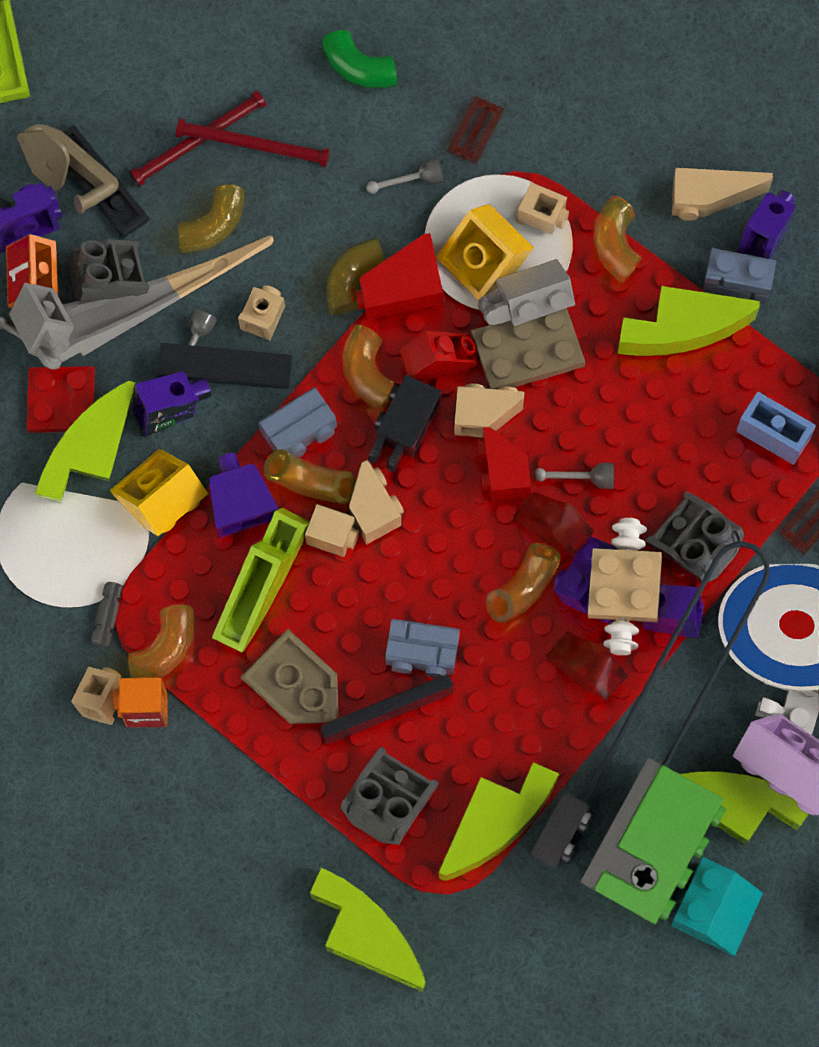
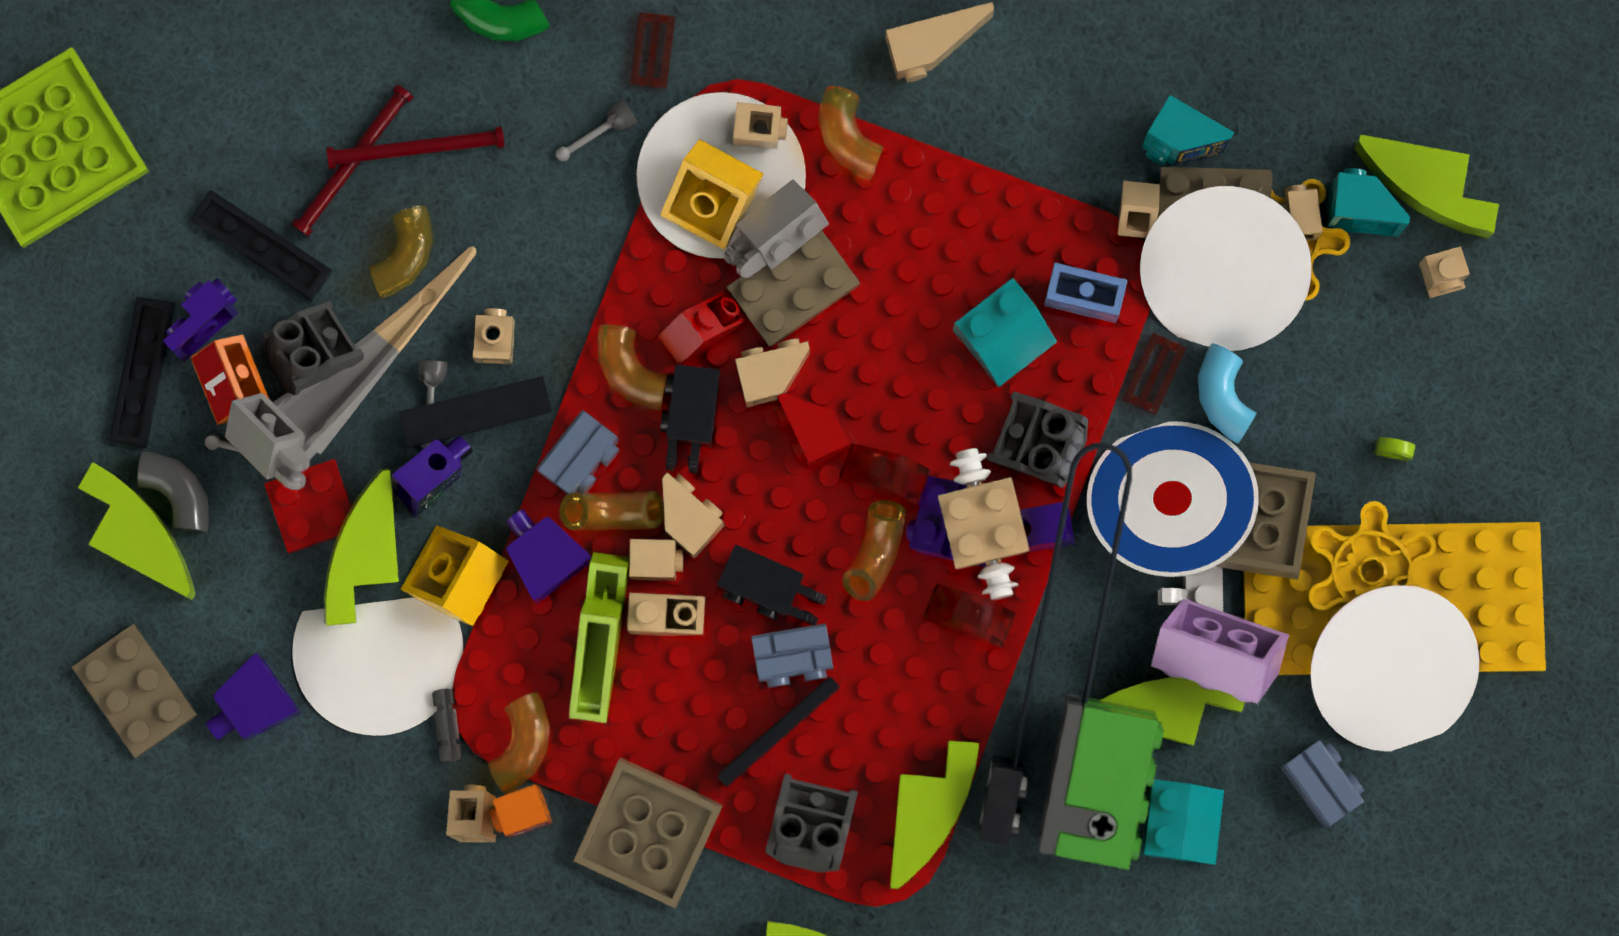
camera: 20 degrees left, 10 degrees up
dark tan piece [17,124,119,214] -> none
dark tan tile [241,629,338,724] -> none
clear yellow cylinder [326,237,384,315] -> none
red slope [355,233,444,320] -> none
hinge [533,462,614,489] -> none
lime slope [618,286,760,356] -> none
sand blue brick [703,248,776,303] -> none
dark purple torso [737,190,796,259] -> none
none -> dark tan plate [573,758,723,908]
none -> tan slope [628,593,705,636]
none -> black hinge [717,544,827,626]
none -> teal slope [953,278,1057,388]

